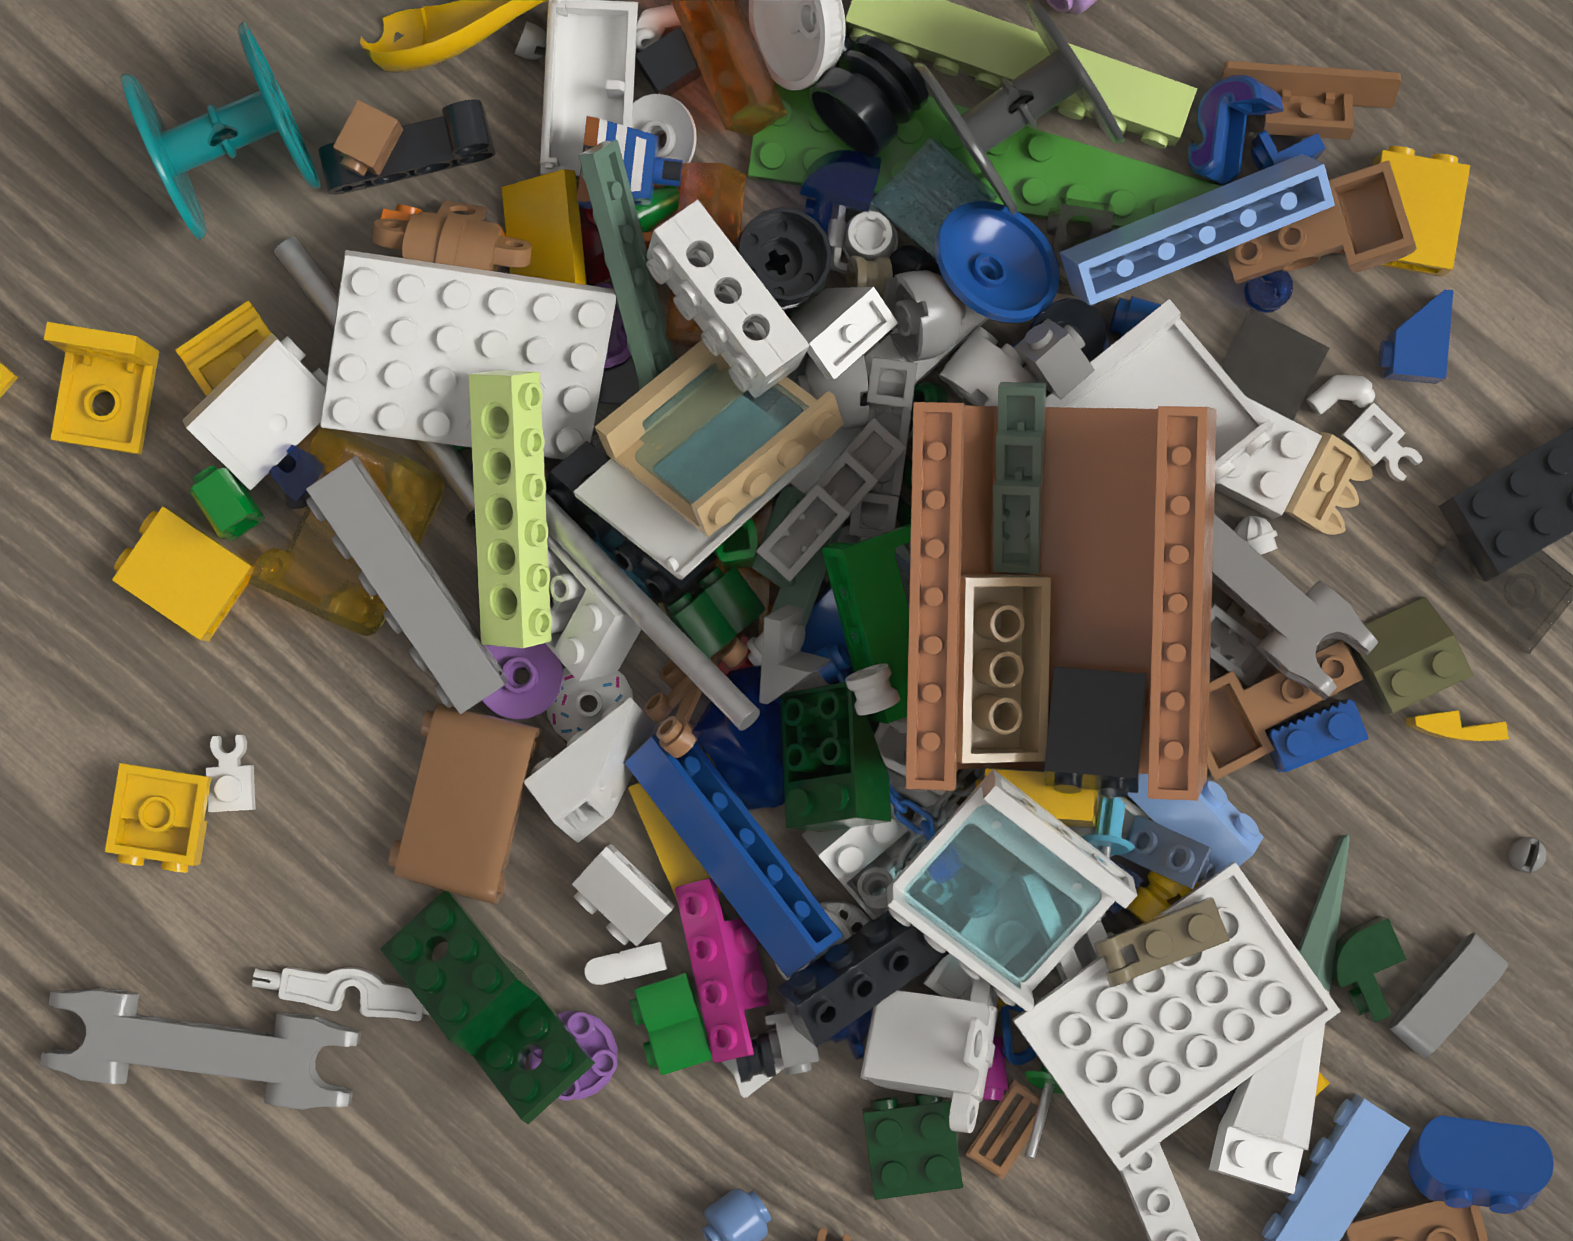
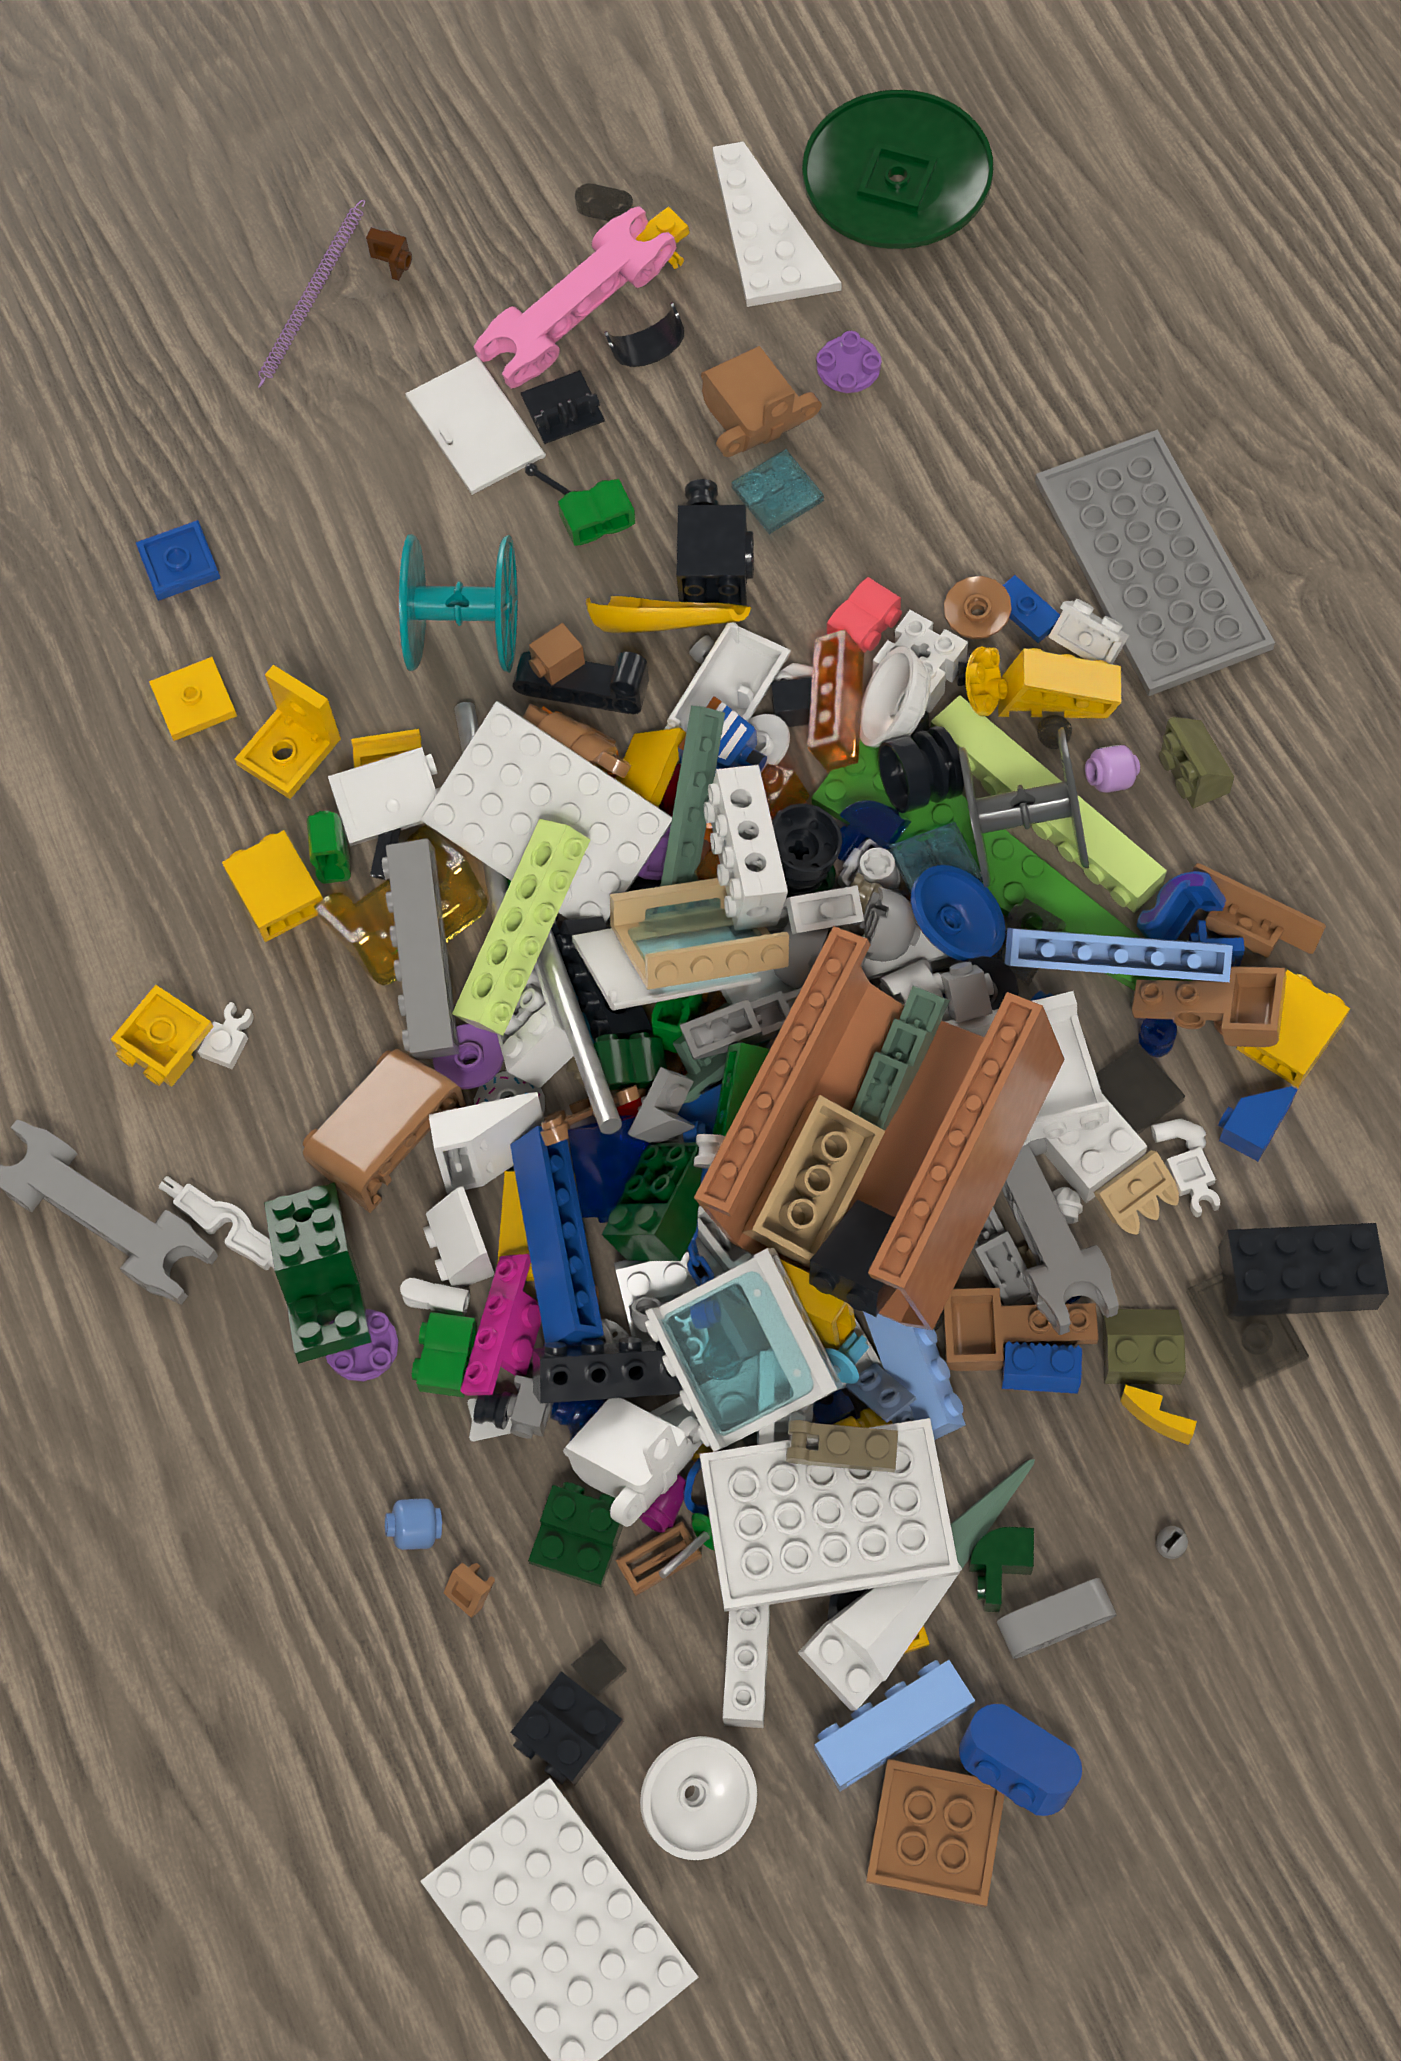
camera: 35 degrees right, 20 degrees down
clear blue tile [269,444,328,502] -> none

